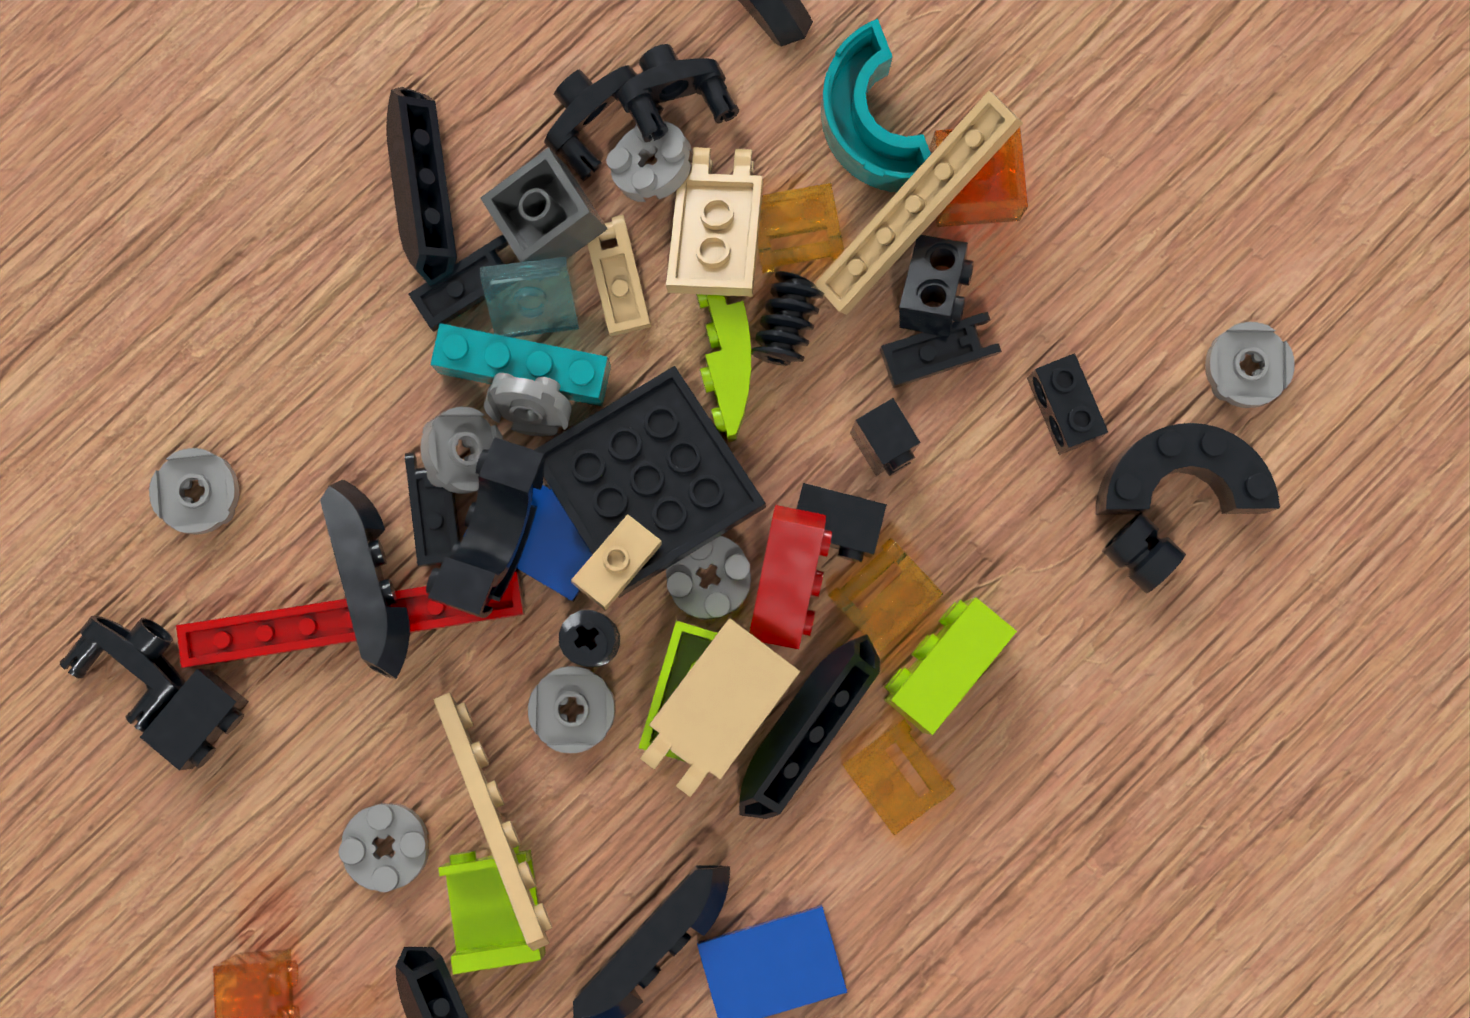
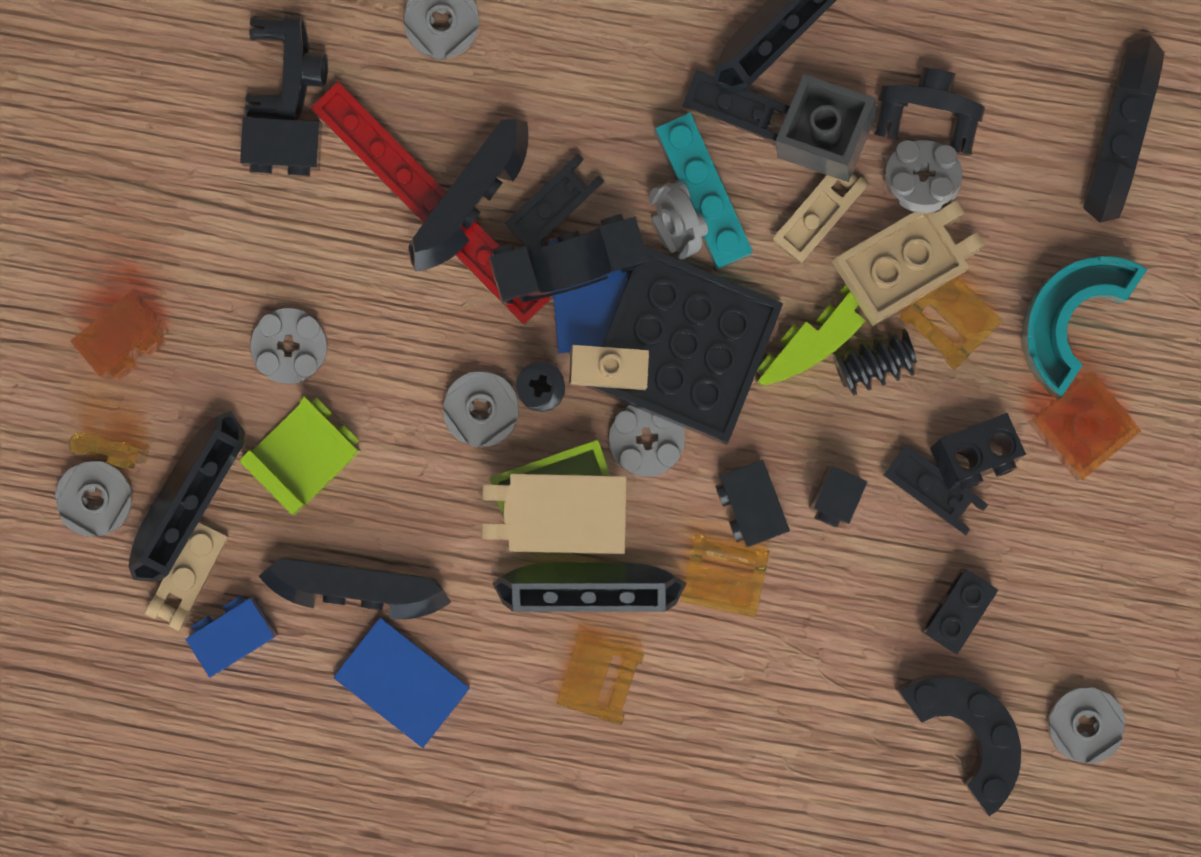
camera: 50 degrees right, 5 degrees up
light grey plate [420,407,503,494] -> none
tan plate [433,693,552,951] -> none
clear light blue tile [480,257,579,338] -> none
black connector [617,44,739,142] -> none
red brick [749,505,832,650] -> none
tan plate [814,91,1023,315] -> none
lime brick [884,597,1017,735] -> none
black wheel [1102,512,1186,593] -> none

